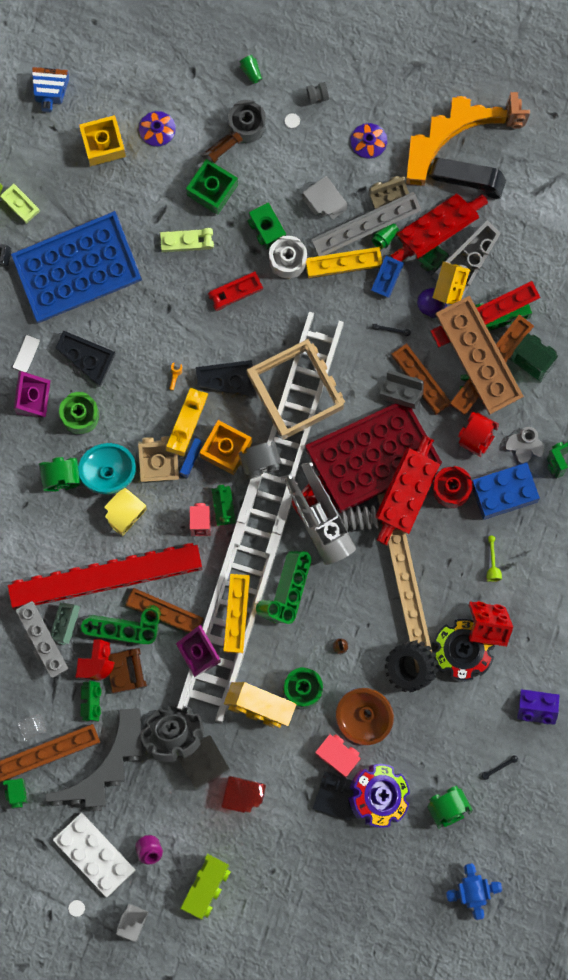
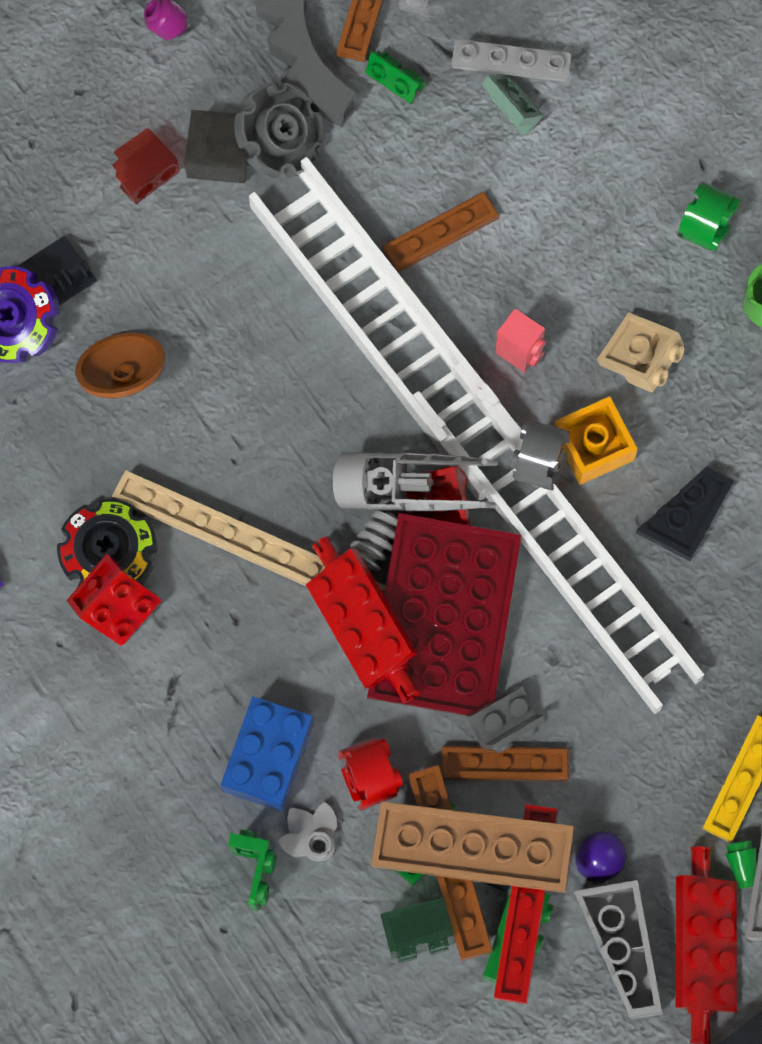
camera: 130 degrees right, 5 degrees down
red brick [8,543,203,611] -> none
red brick [76,639,115,681] -> none
teal dish [78,443,136,494] -> none
green beam [81,605,161,645] -> none
light yellow piece [105,488,147,537] -> none
reddish brown plate [108,648,147,694] -> none
yellow hinge [166,388,208,456] -> none
light orange hand [169,362,182,390] -> none
magenta slope [175,625,221,677] -> none
blue tile [180,438,202,479] -> none
lime wedge [181,854,231,920] -> none
green hinge [211,485,236,526] -> none
yellow brick [223,682,296,728] -> none
yellow plate [224,574,250,654] -> none
tan window [247,339,345,440] -> none
green beam [256,551,311,624] -> none
green brick [284,667,323,709] -> none
coral brick [315,734,361,778] -> none
reddish brown hinge [333,638,348,655] -> none
blue plate [371,256,404,298] -> none
black hinge [372,324,411,336] -> none
black tyre [385,640,438,692] -> none
dark green bracket [418,246,450,273] -> none
red brick [432,466,472,509] -> none
yellow hinge [433,261,470,304] -> none
lime hinge [486,535,502,582] -> none

